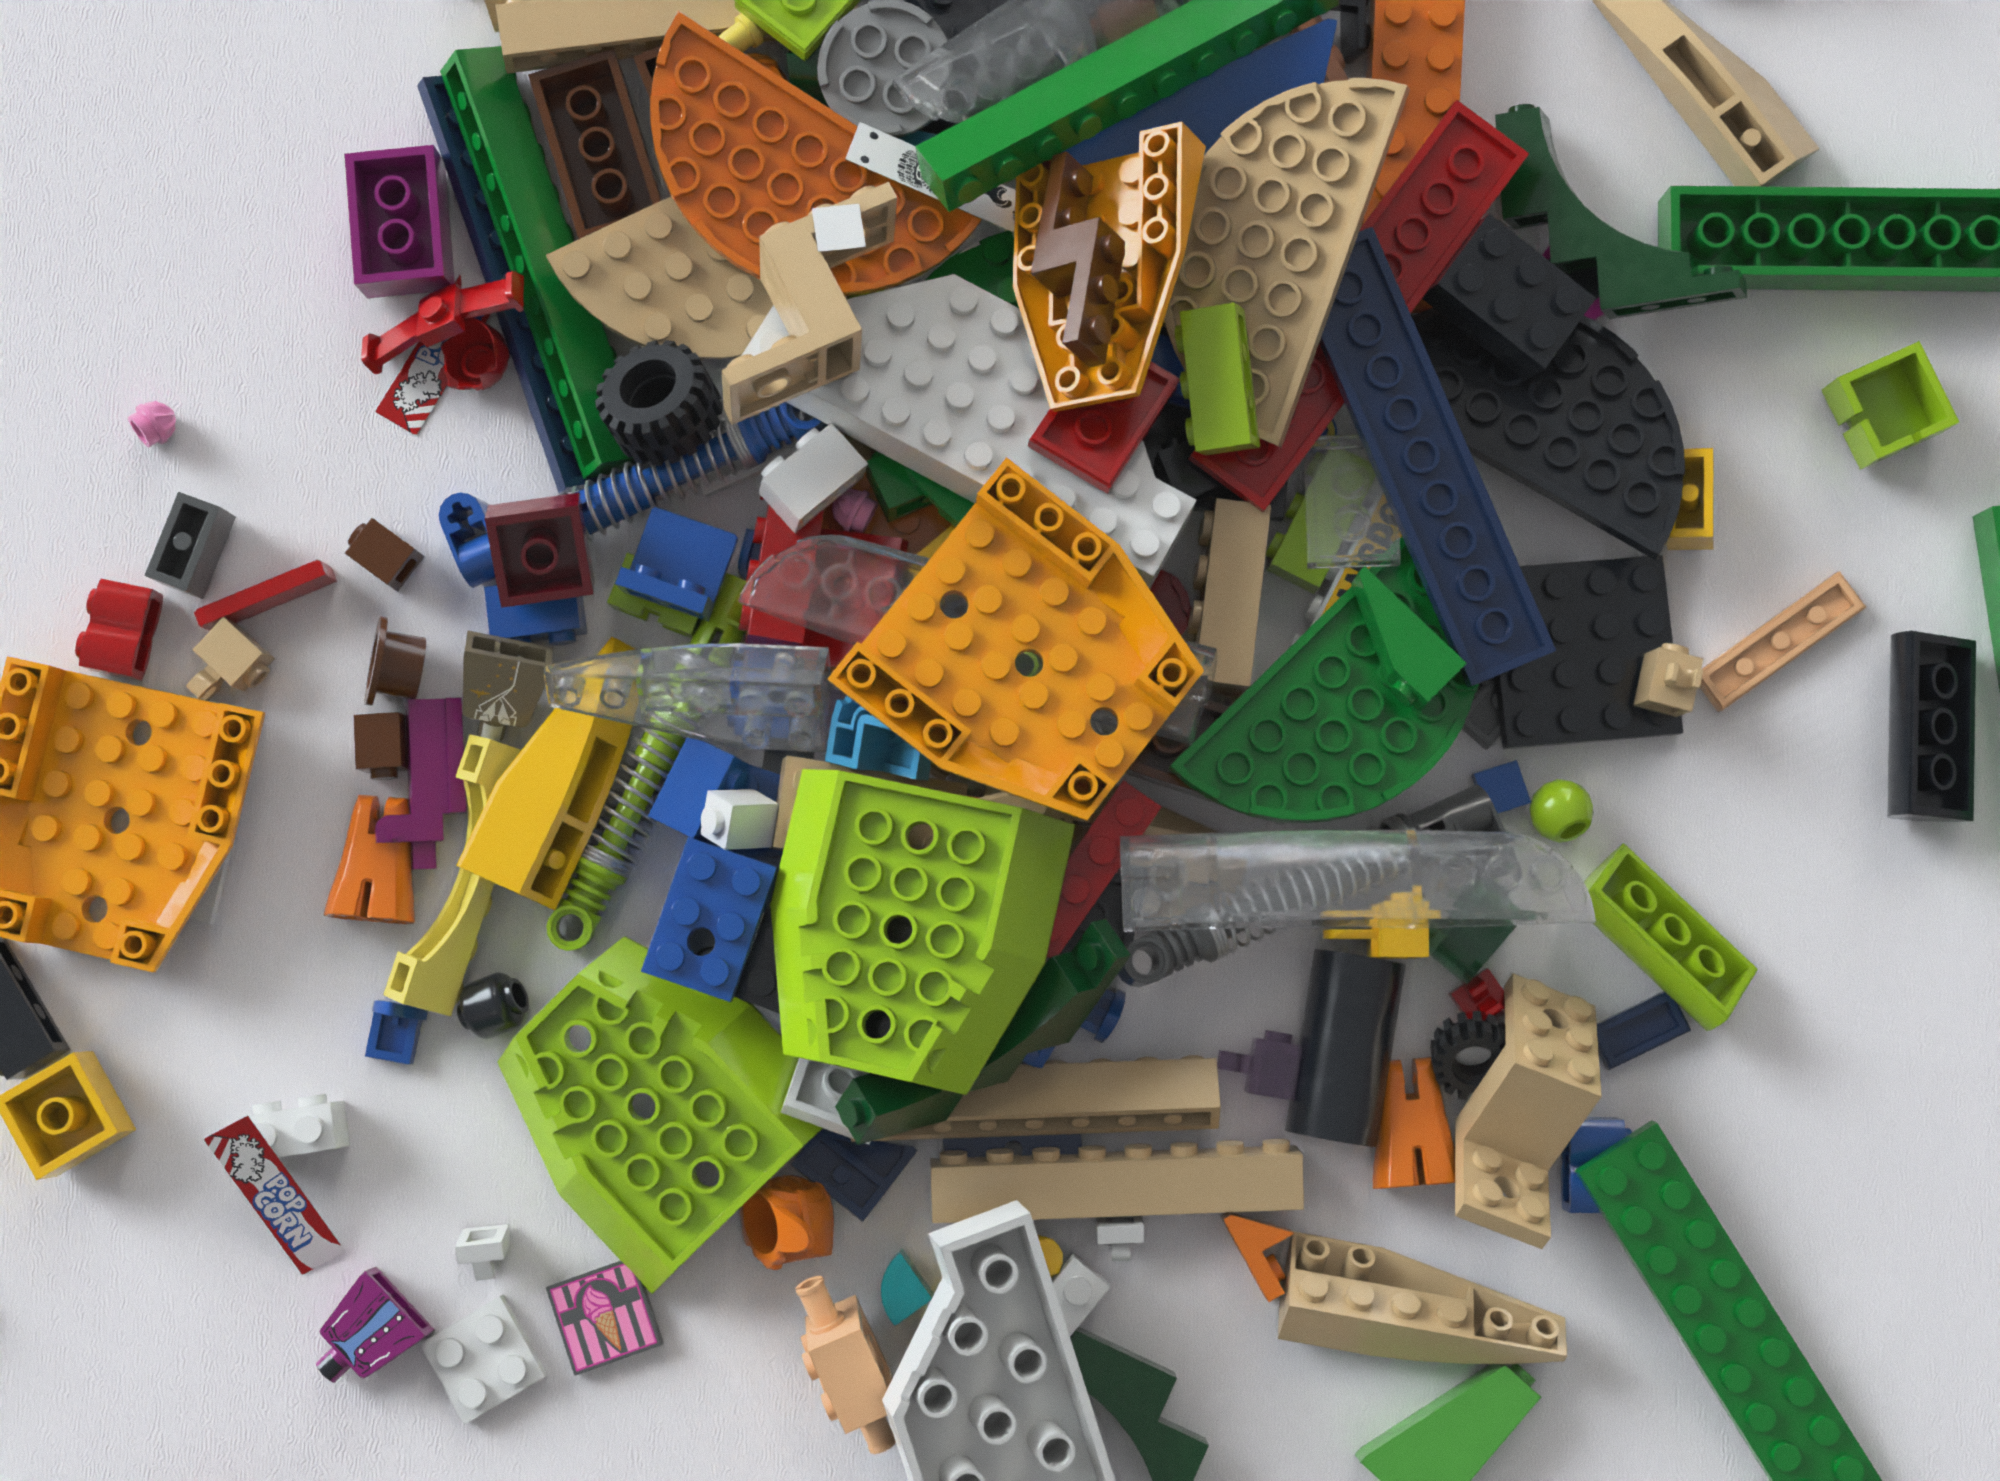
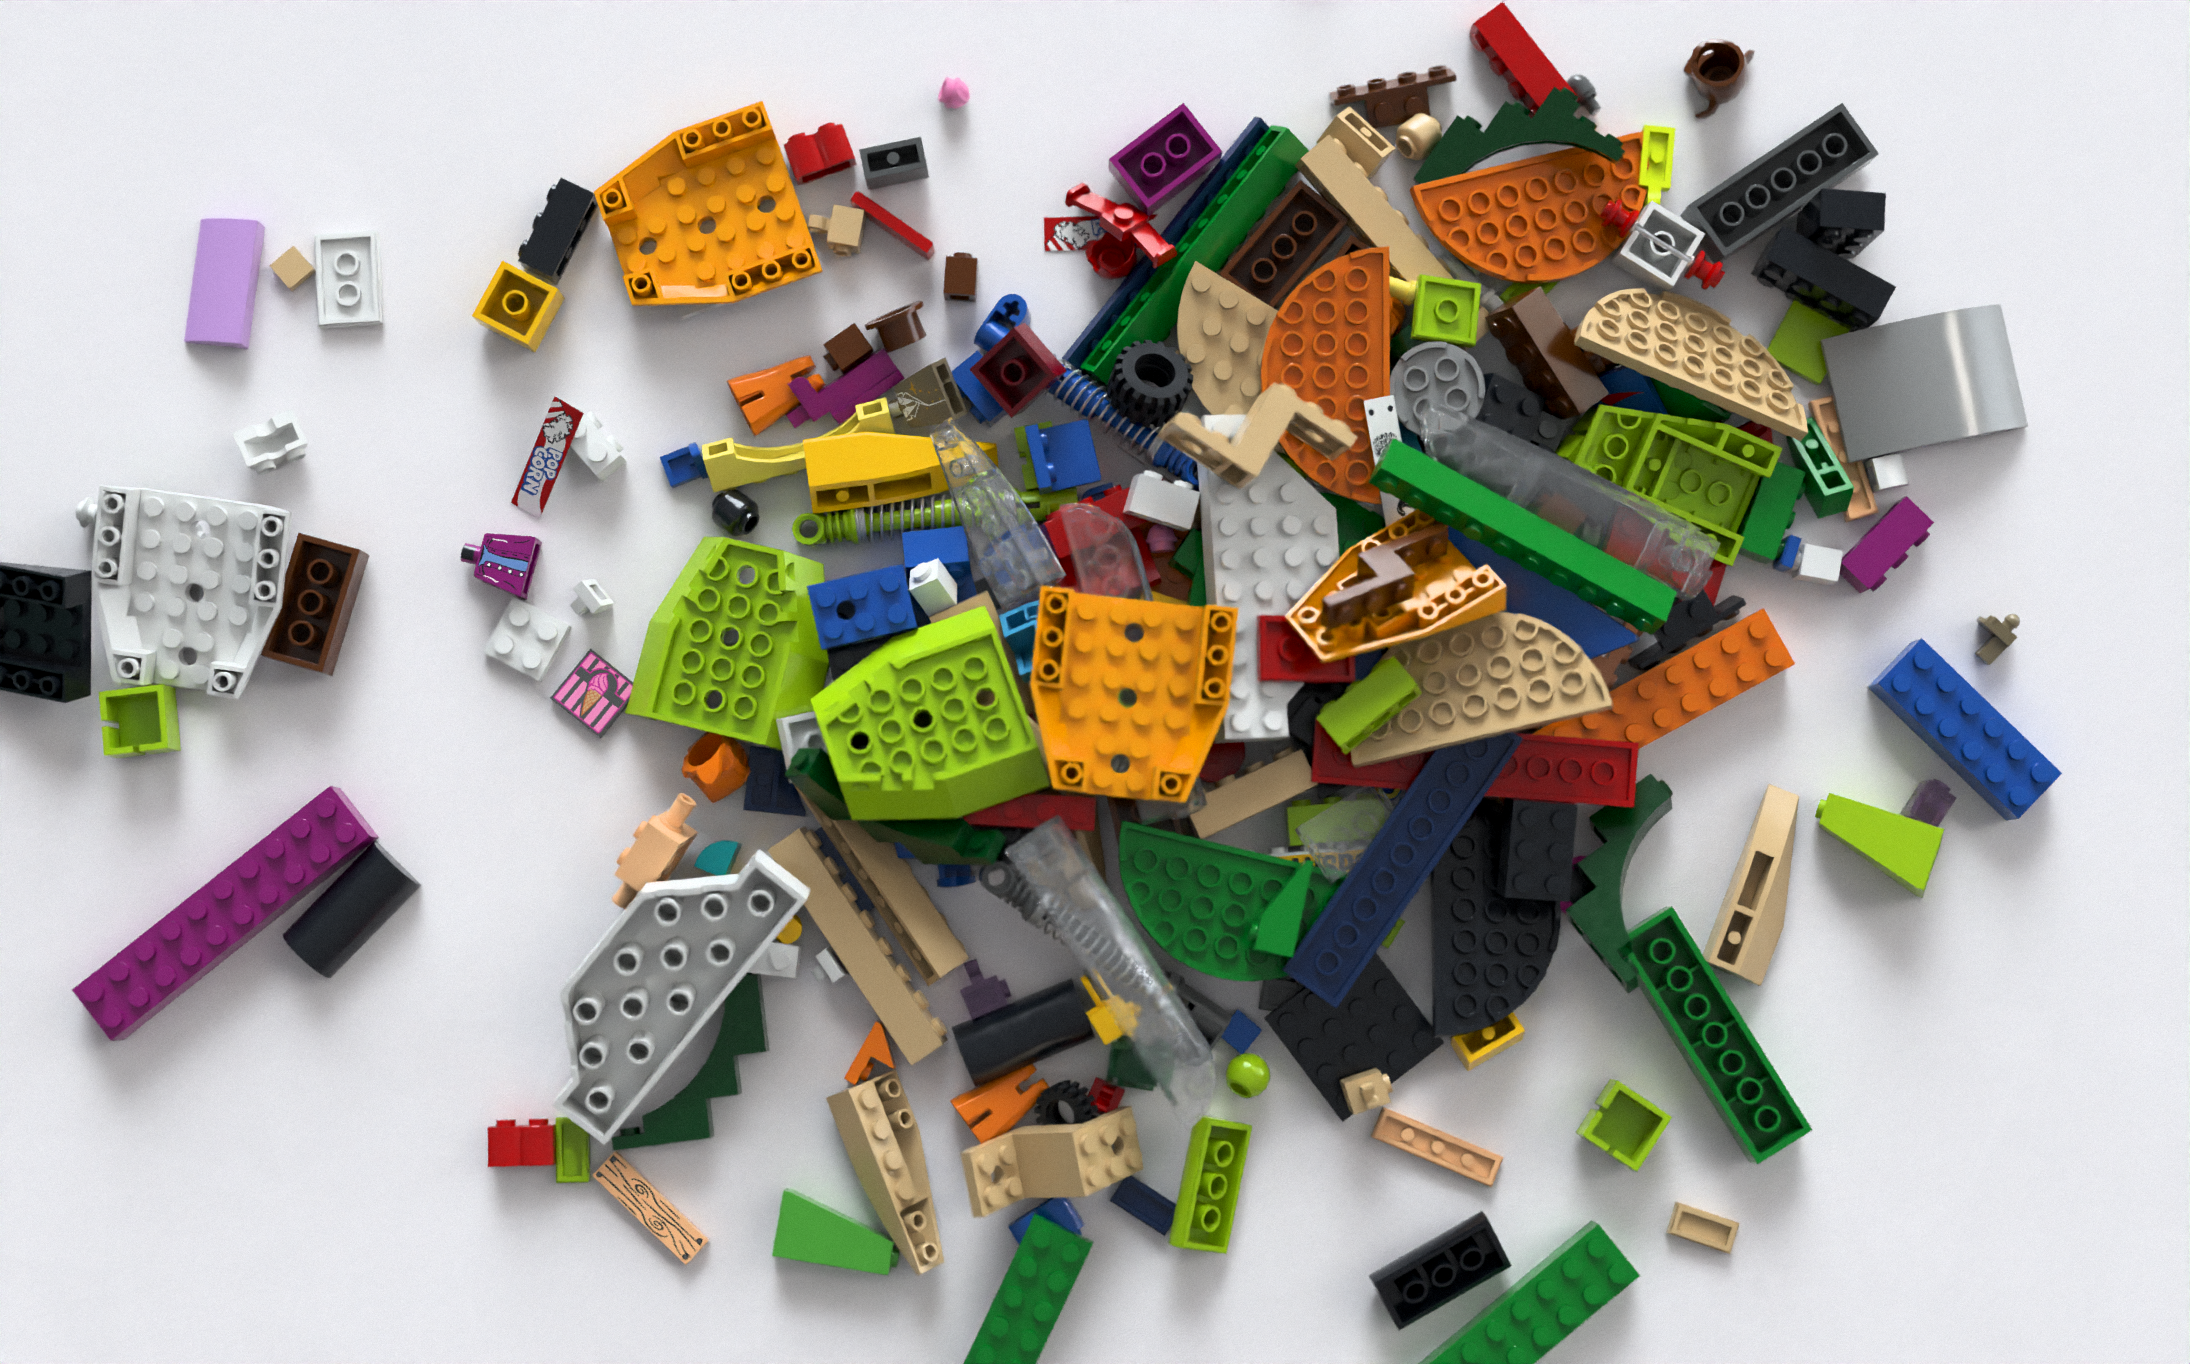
camera: 50 degrees right, 0 degrees up
white sticker [812,204,866,252] -> none

